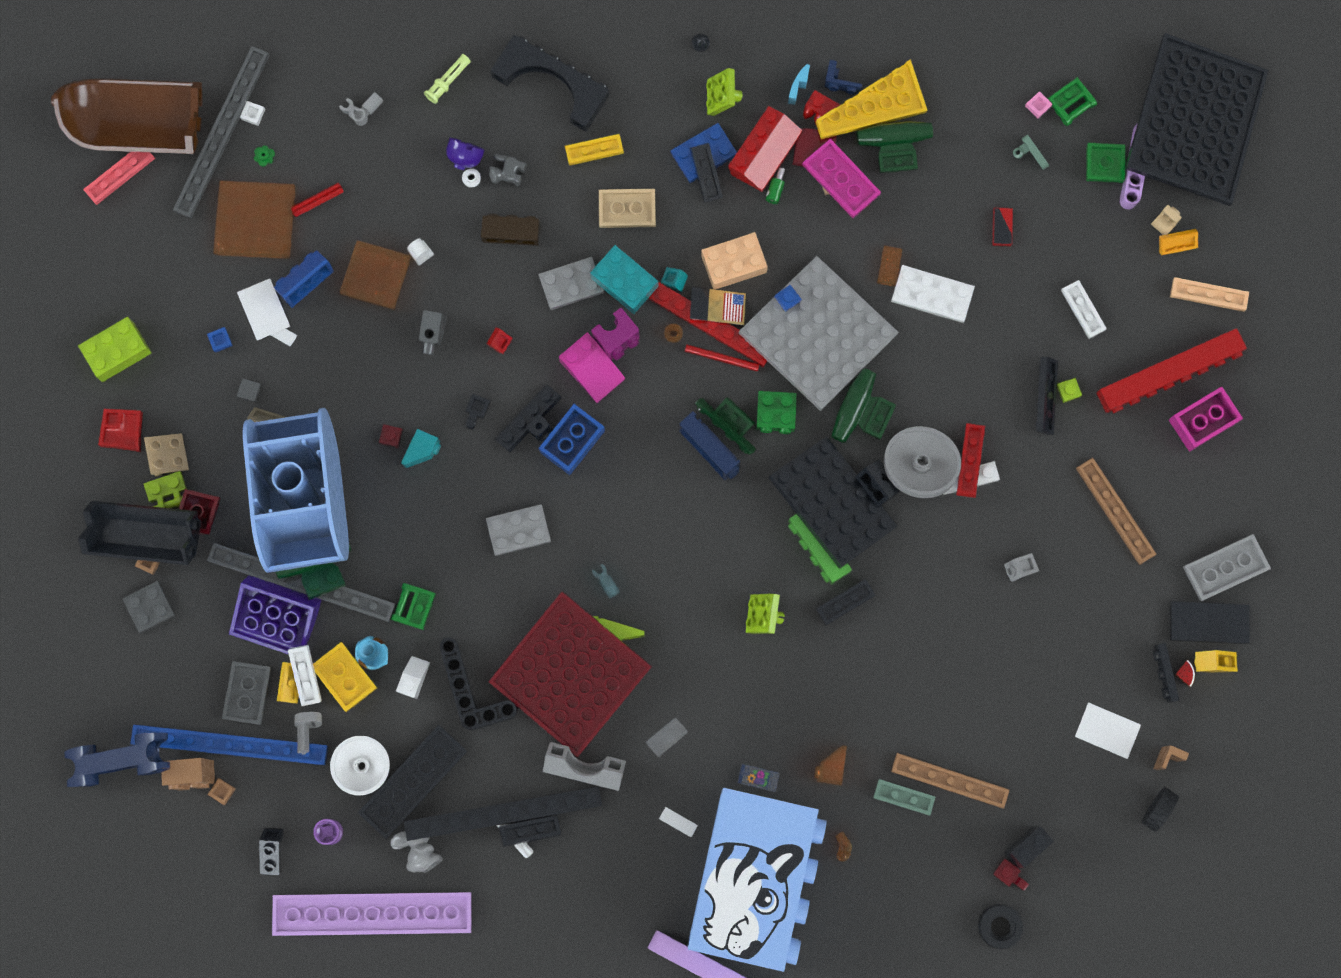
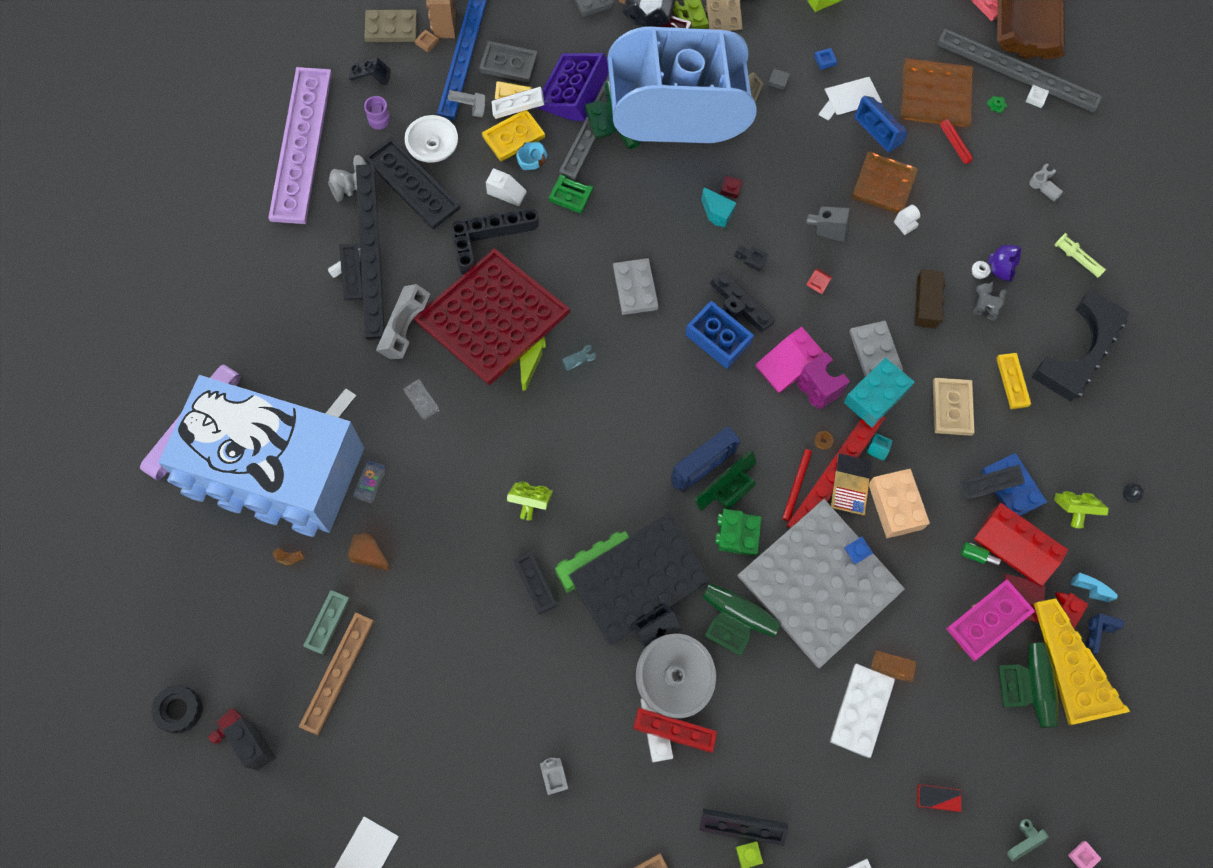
camera: 90 degrees right, 10 degrees down
none -> dark tan plate [364,10,417,42]

